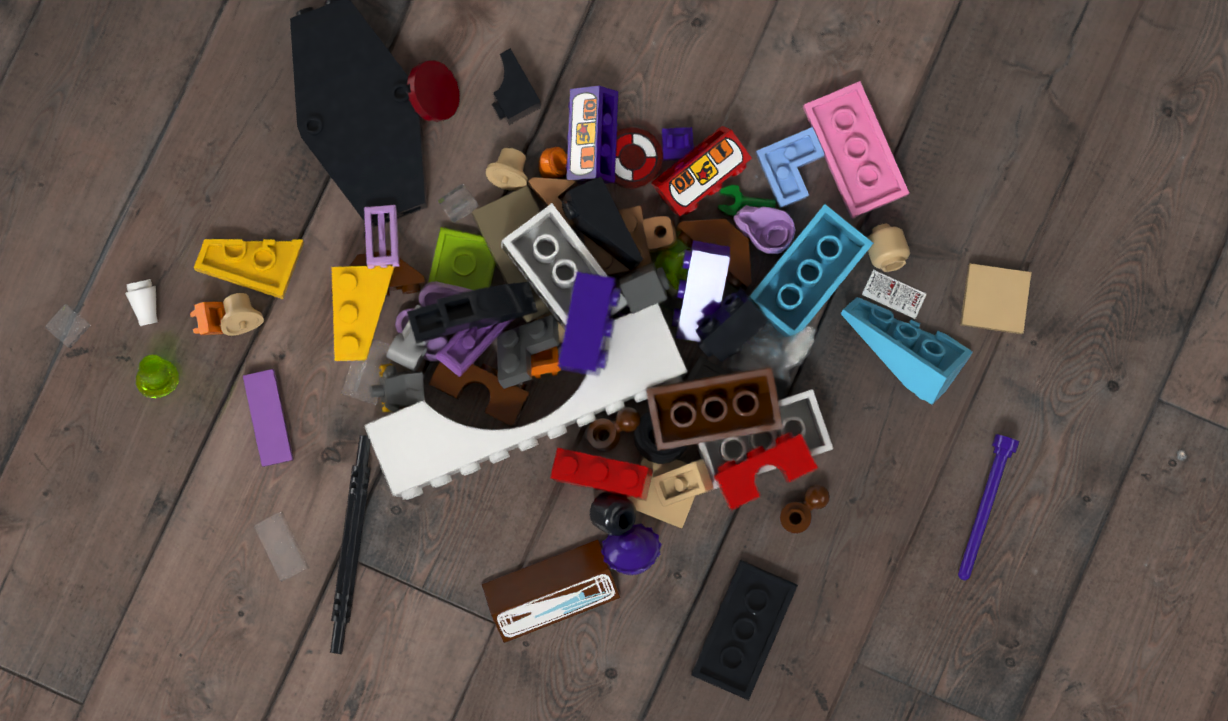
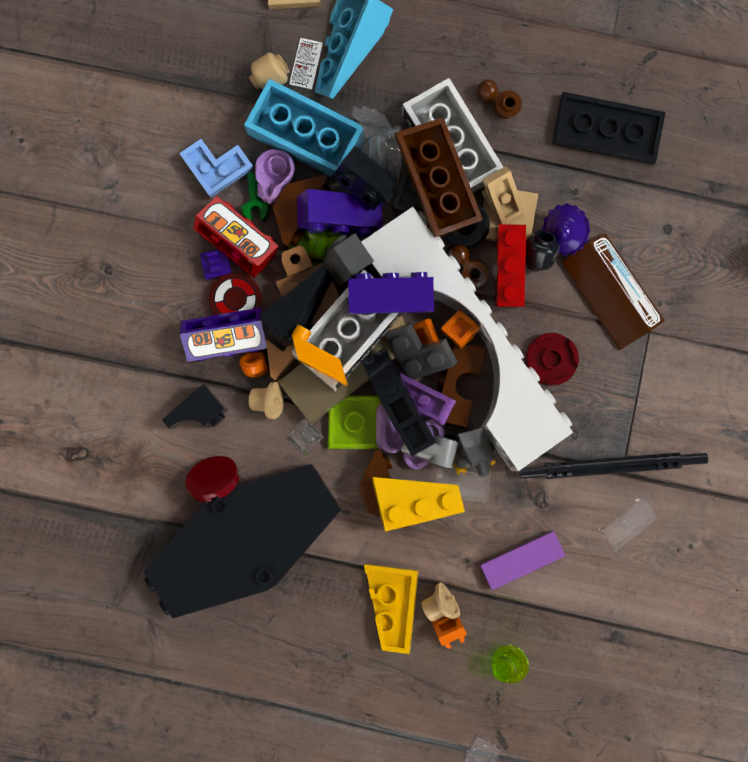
camera: 100 degrees left, 0 degrees up
white cone [125,279,158,326] -> none
lavender tile [364,205,399,269] -> none
red arch [713,432,818,510] -> none
bright pink plate [803,81,909,219] -> none
none -> light orange piece [292,325,348,386]
none -> orange tile [441,309,480,349]
none -> dark red tile [525,332,579,386]

